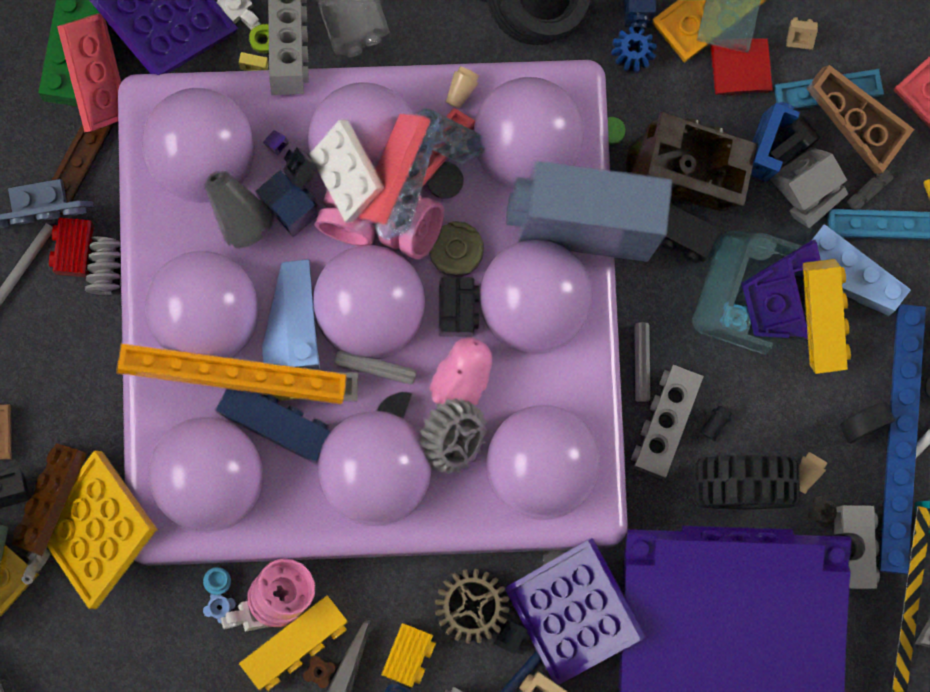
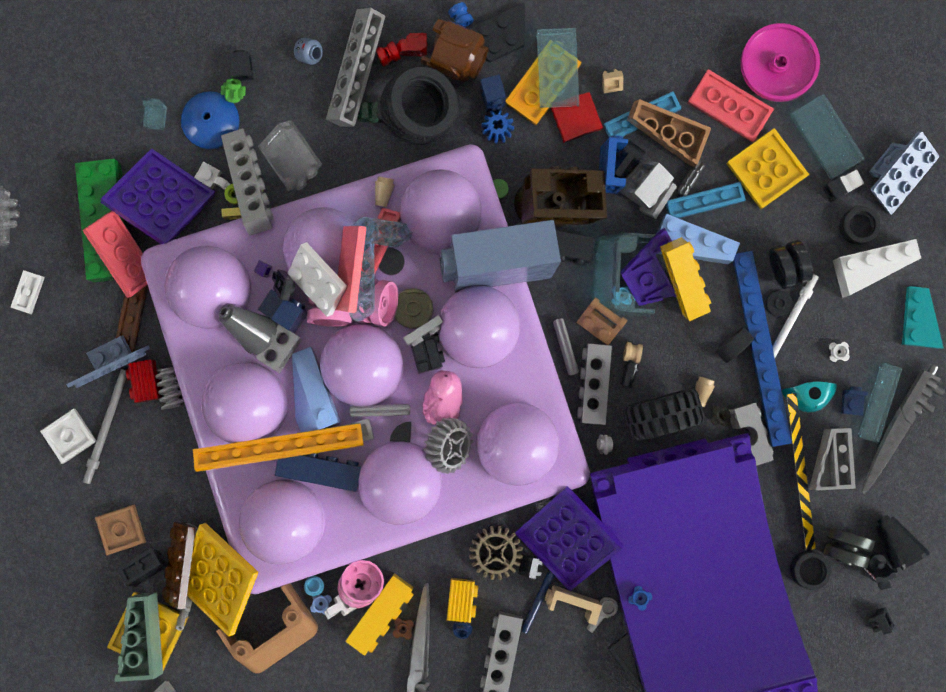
camera: 10 degrees left, 5 degrees up
none -> medium nougat windscreen [216,583,318,673]
none -> light grey brick [256,324,302,374]
none -> light grey plate [403,315,443,347]
none -> medium nougat plate [576,297,628,345]
none -> white plate [597,435,613,455]
none -> tan wheel [623,342,643,364]

